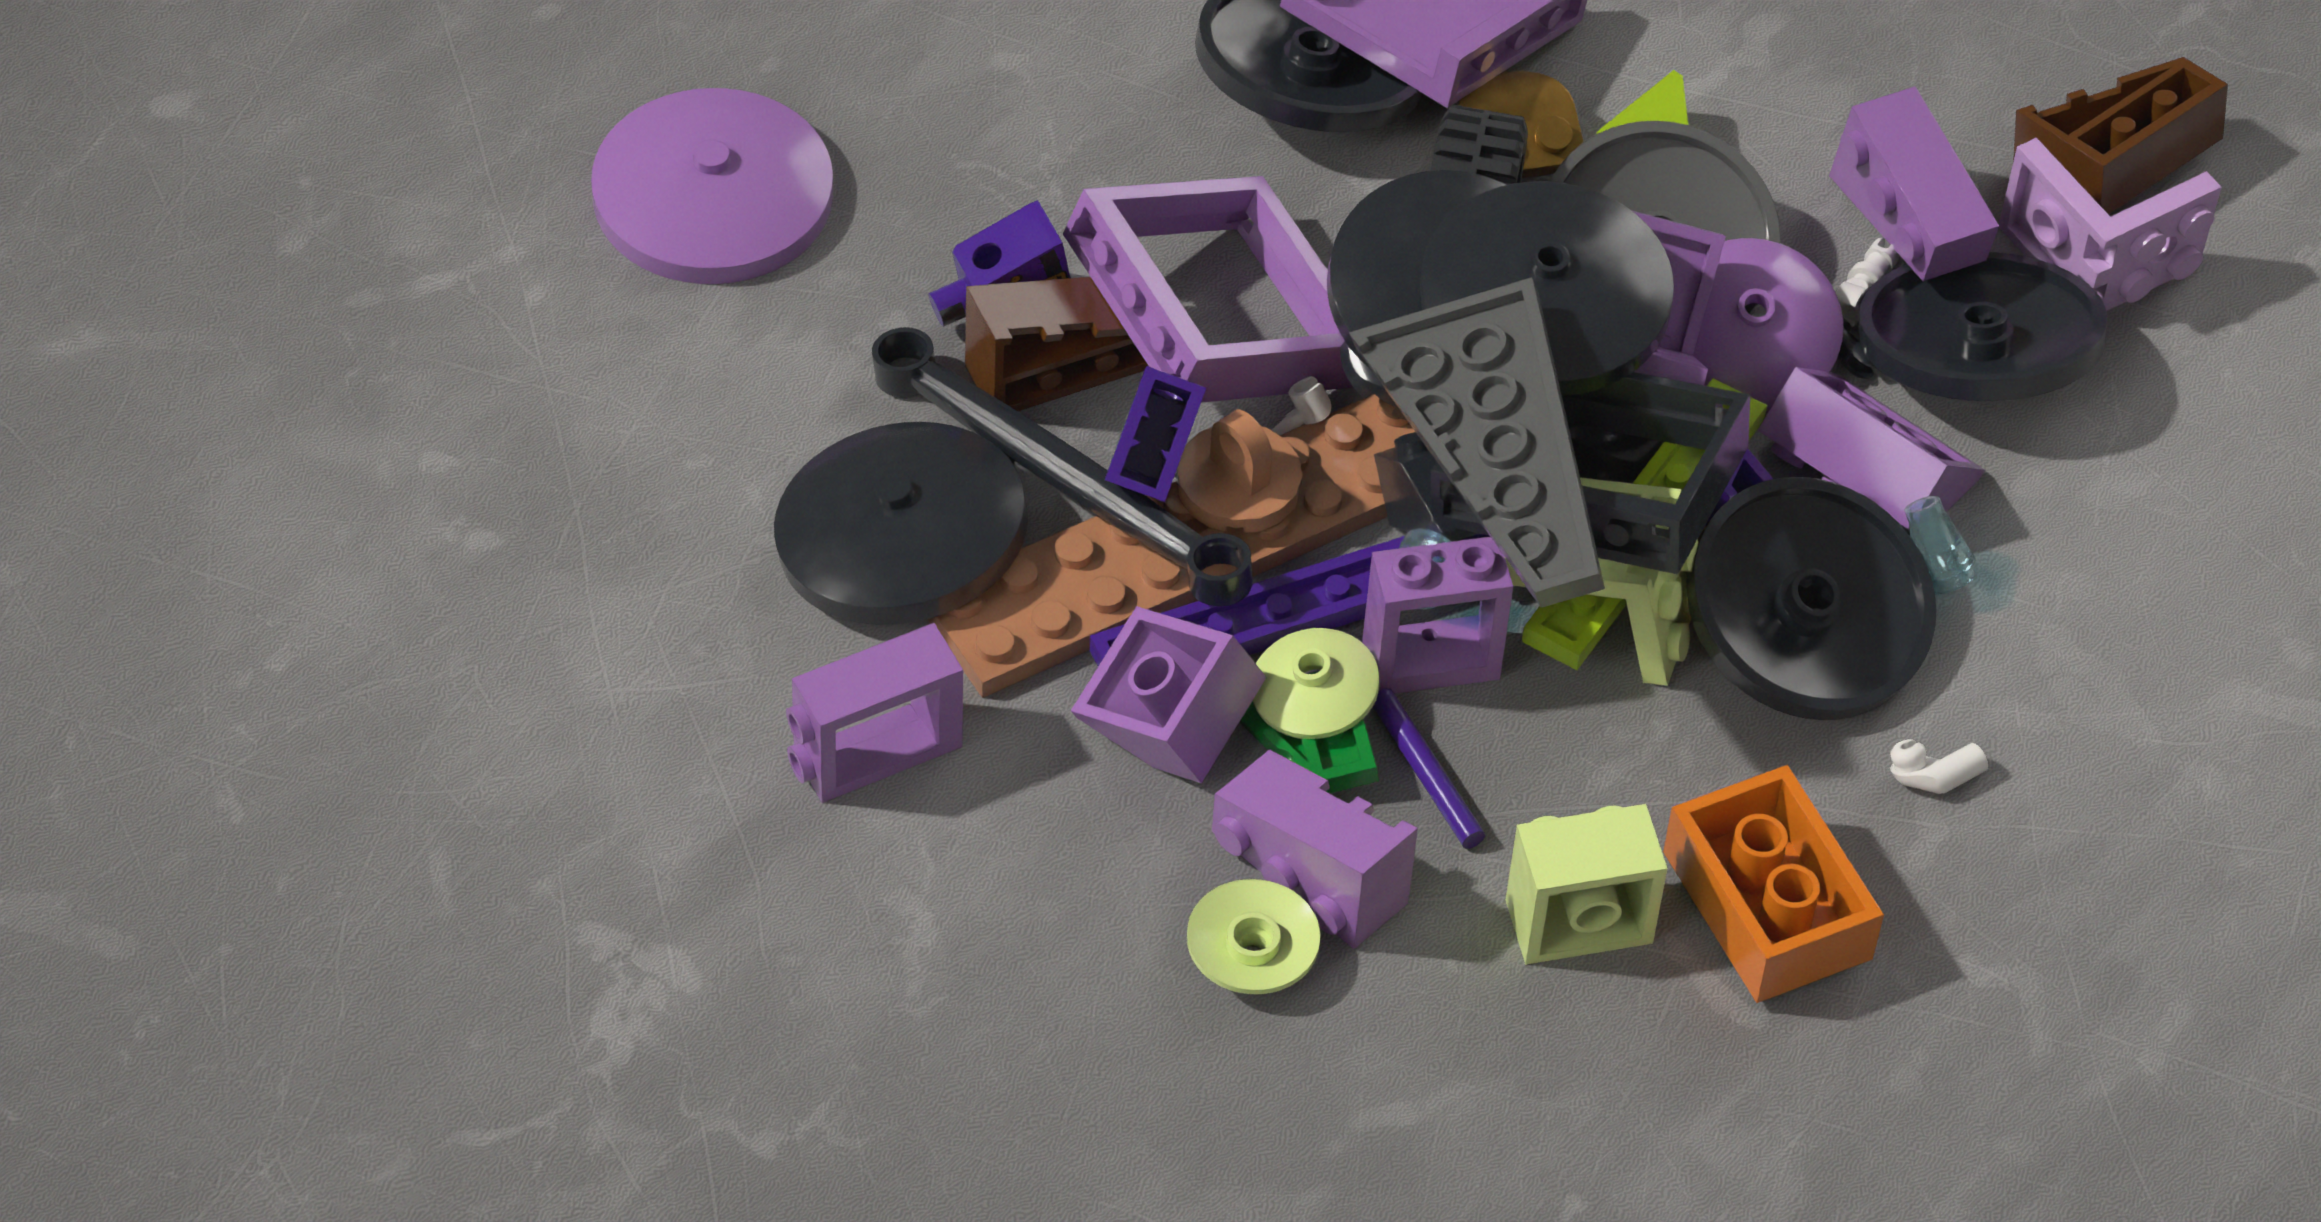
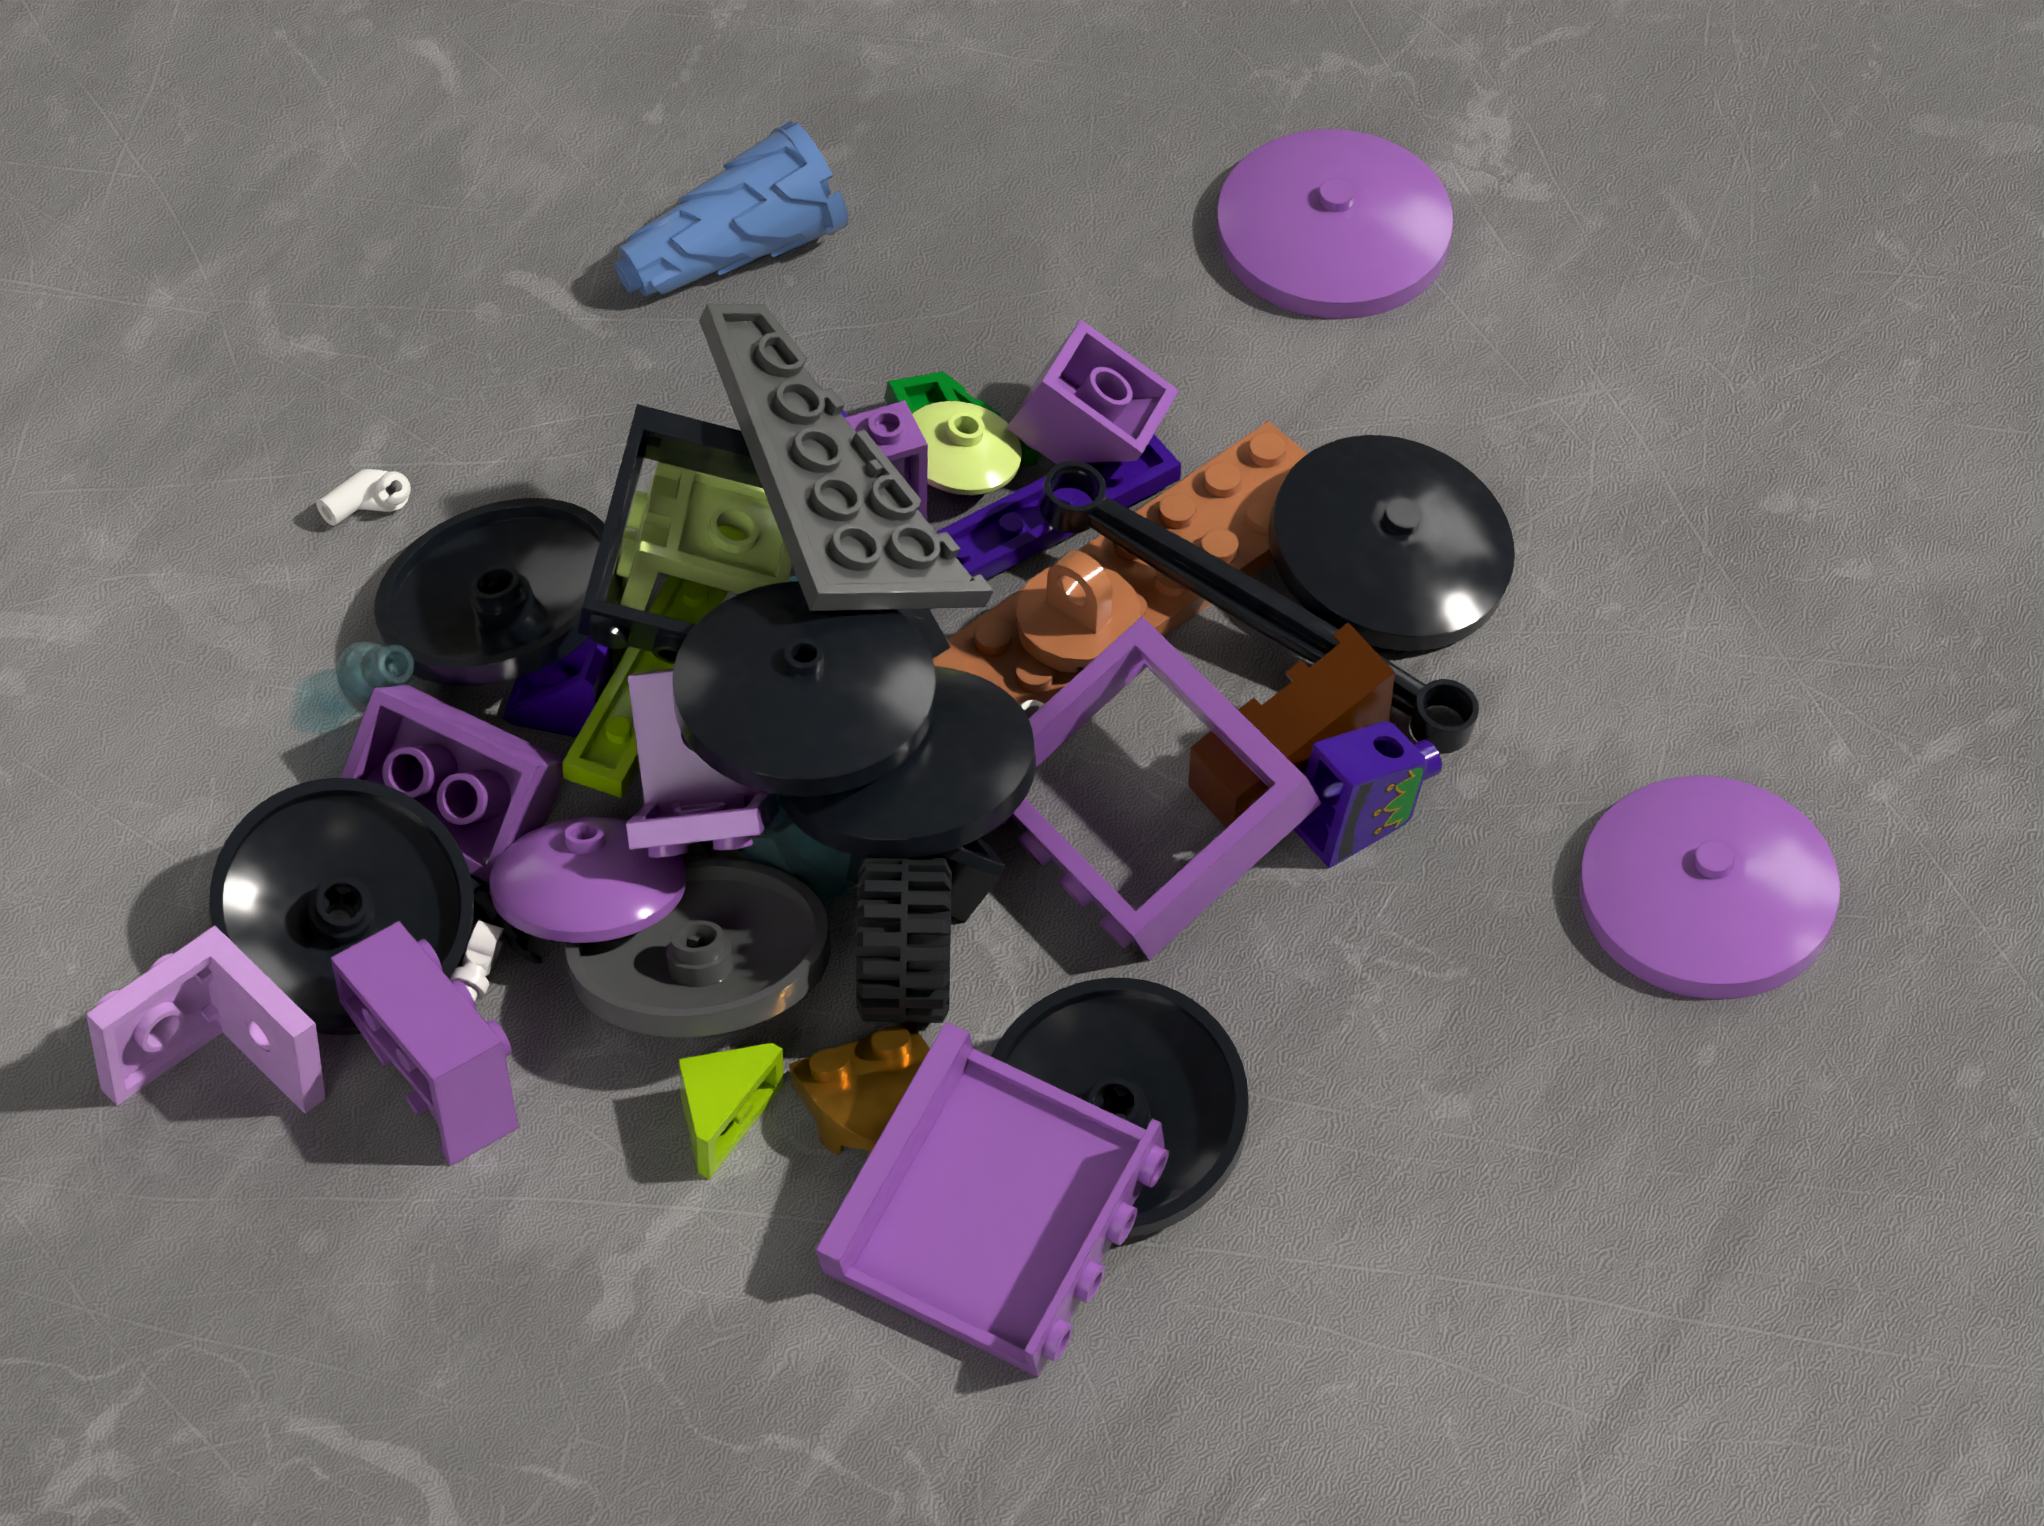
camera: 170 degrees right, 0 degrees up
medium lavender window [786,623,963,803] -> none
dark purple torso [1105,366,1206,502] -> none
yellowish green dish [1187,879,1320,994] -> none
medium lavender wedge [1212,749,1418,949] -> none
yellowish green brick [1505,804,1668,965] -> none
orange brick [1663,764,1884,1003] -> none
reddish brown wedge [2013,57,2228,215] -> none
none -> medium blue cone [613,120,848,297]
none -> medium lavender dish [1216,129,1453,319]

